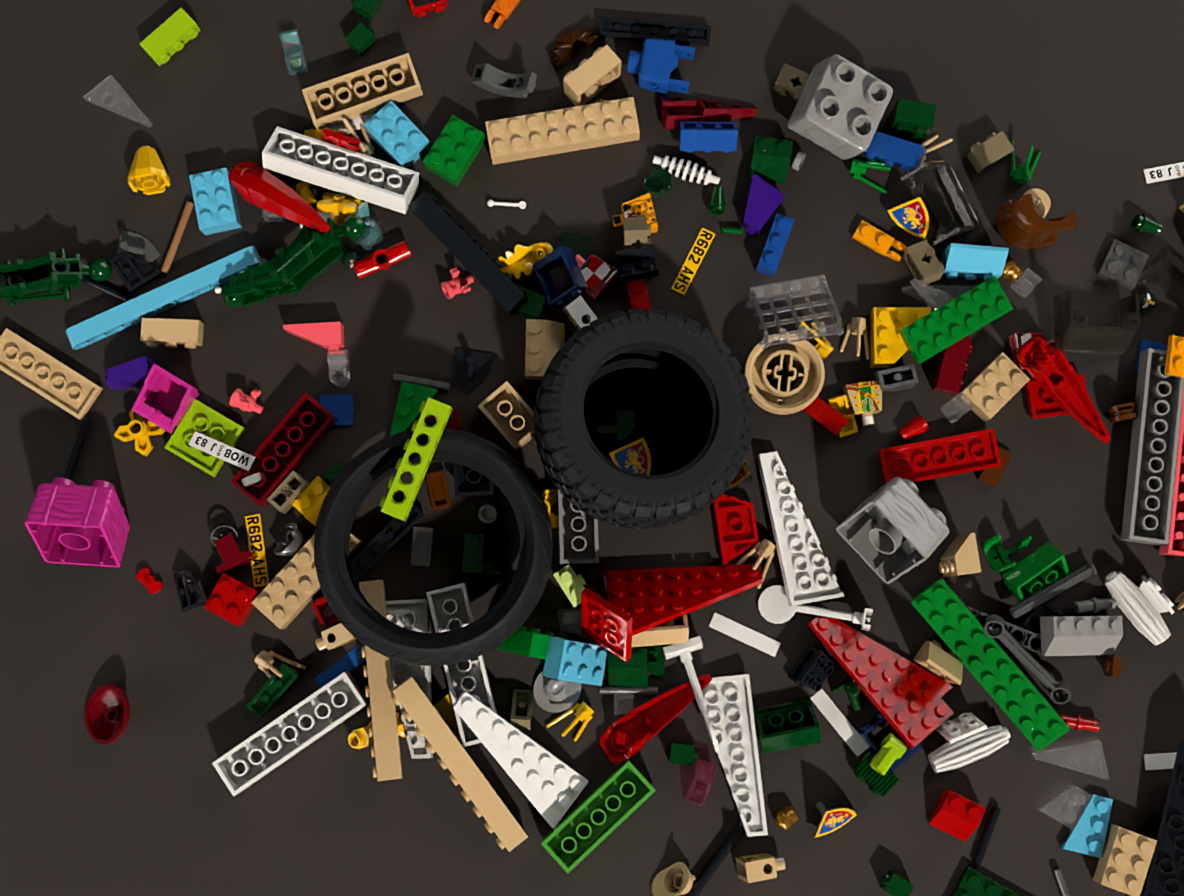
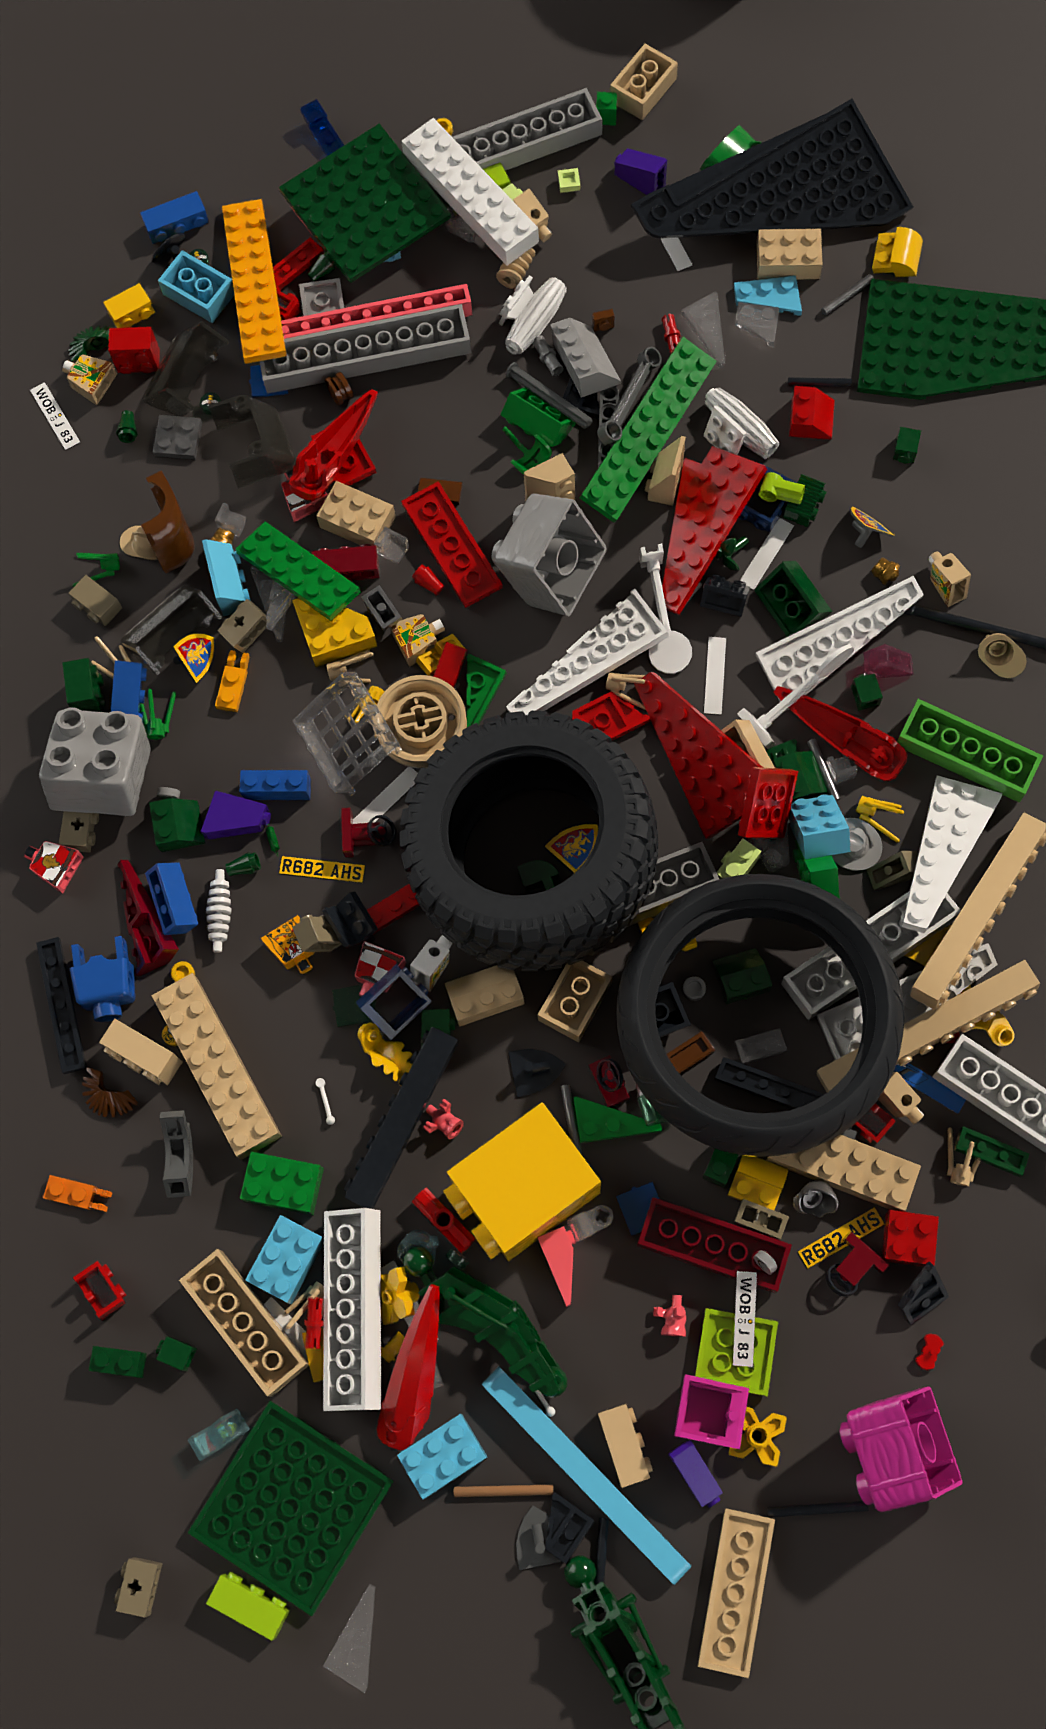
camera: 105 degrees left, 10 degrees down
yellow cone [128,146,170,195] -> none
lime brick [380,397,453,522] -> none
clear green hair [644,168,672,198] -> none
none -> torso [24,841,84,894]
none -> yellow tile [171,961,195,982]
none -> dark green plate [188,1401,394,1616]
none -> dark red piece [341,808,396,858]
none -> white sticker [353,767,418,824]
none -> yellow brick [443,1102,601,1262]
none -> green wing [467,654,507,727]

